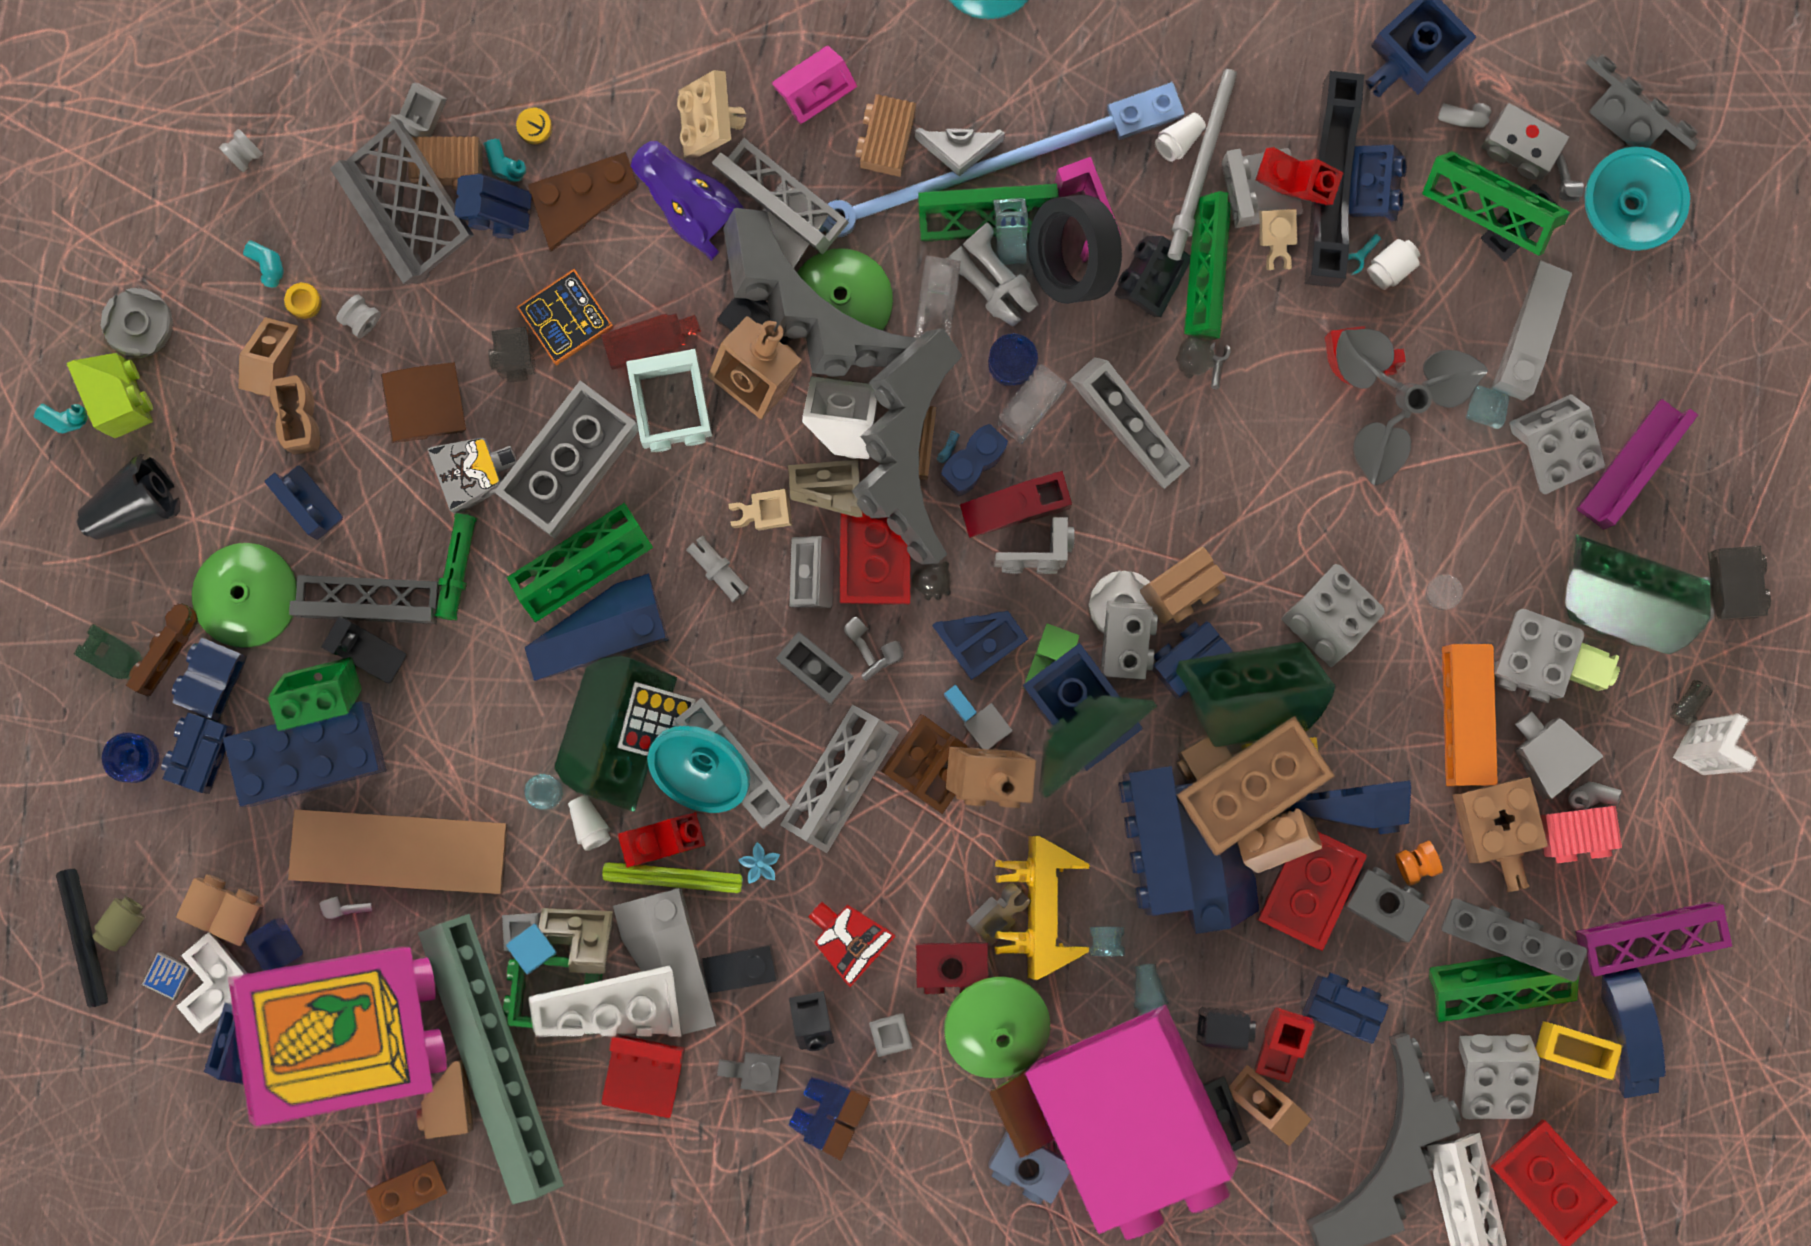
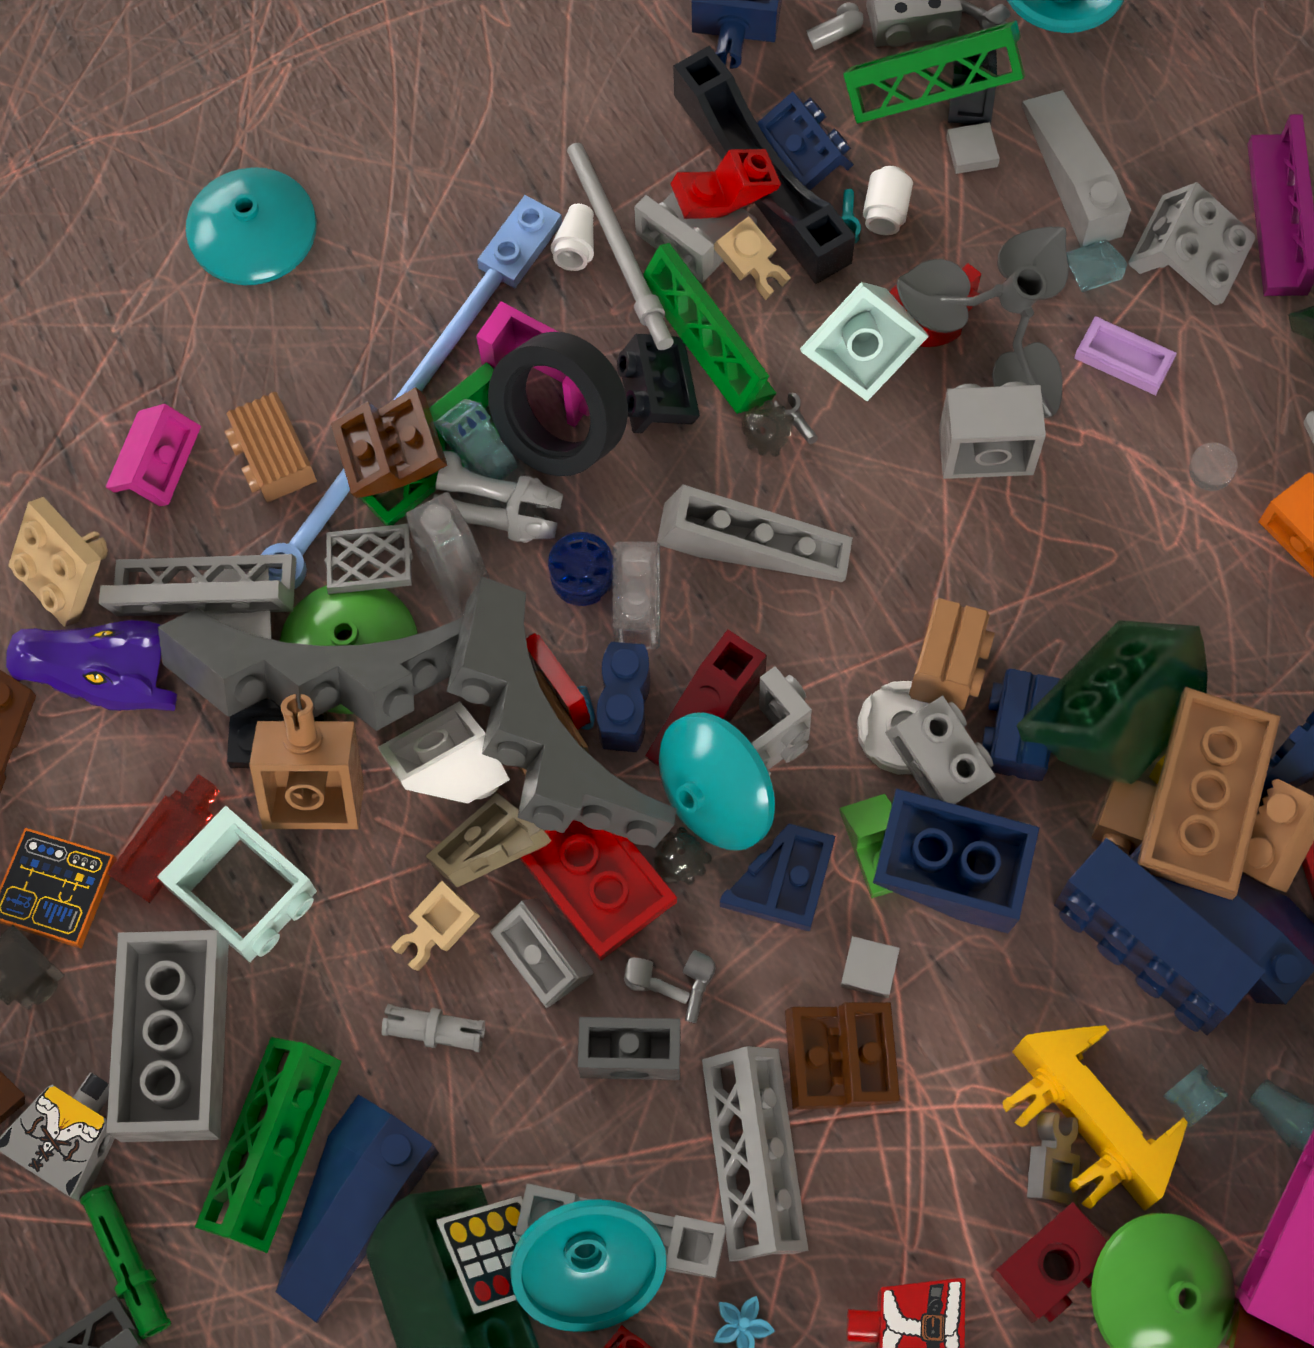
camera: 30 degrees left, 15 degrees down
light grey tile [915,128,1005,176] -> none
dark azure tile [944,685,977,722] -> none
medium nougat brick [946,747,1036,808] -> none
clear green wedge [1039,695,1157,798] -> none
light grey bracket [1281,564,1385,668] -> none
none -> light grey window [324,524,413,594]
none -> reddish brown slope [331,387,447,498]
none -> red tile [526,633,591,730]
none -> teal dish [659,712,775,851]
none -> light aqua slope [800,282,929,401]
none -> light grey brick [939,382,1046,479]
none -> light grey tile [946,122,1000,174]
none -> lavender tile [1074,316,1177,396]

